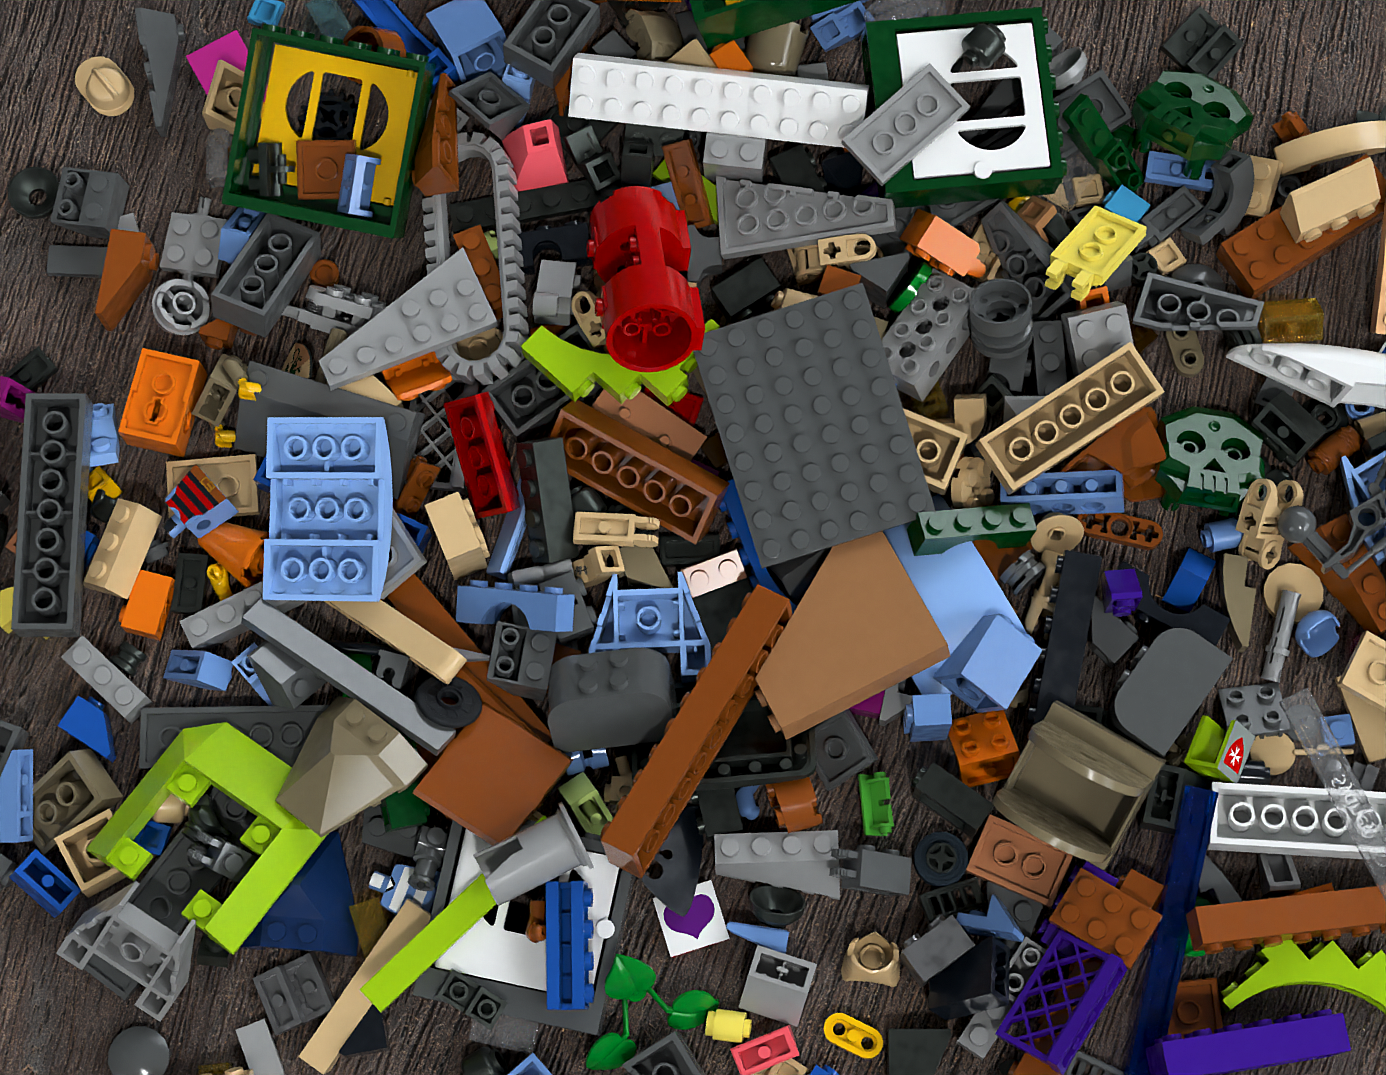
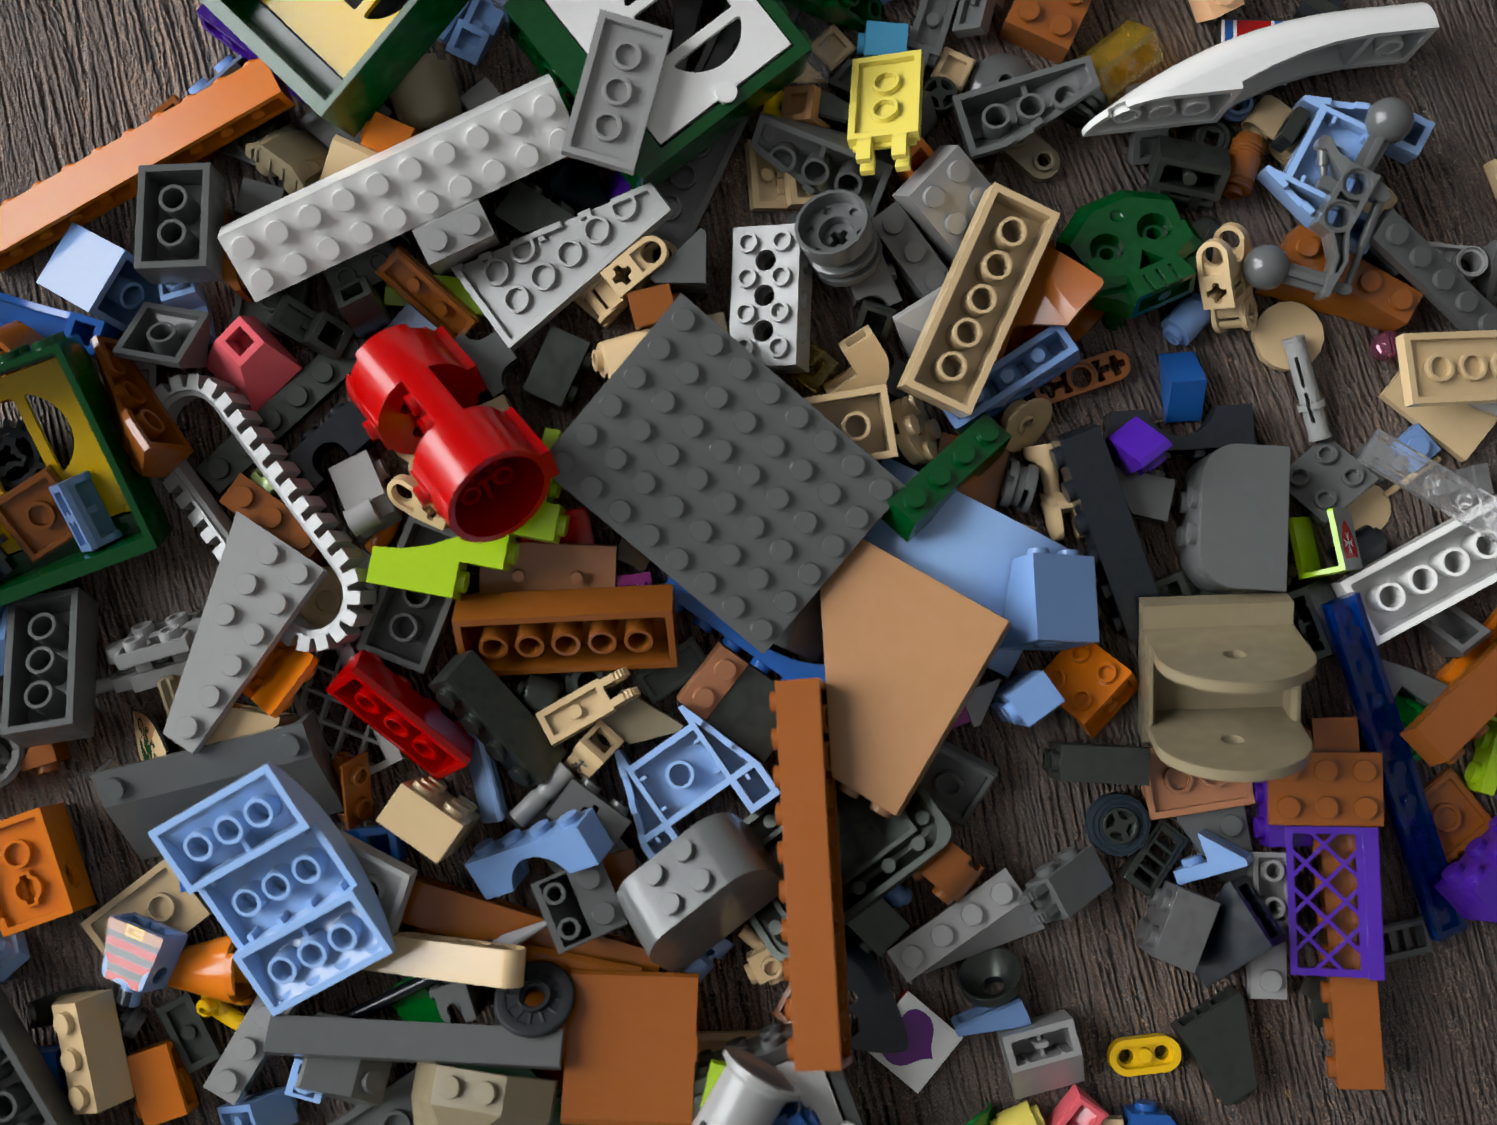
camera: 40 degrees left, 10 degrees up
yellow slope [88,466,122,502] -> none
dark tan torso [192,354,261,448] -> none
dark orange tile [310,259,340,288] -> none
yellowish green slope [558,772,614,835] -> none
tan hair [841,931,900,987] -> none
bright green hinge [858,772,894,837] -> none
green tile [887,261,932,313] -> none
orange hinge [899,209,986,279] -> none
dark tan slope [1218,553,1256,653] -> none
medium blue hair [1295,609,1340,658] -> none

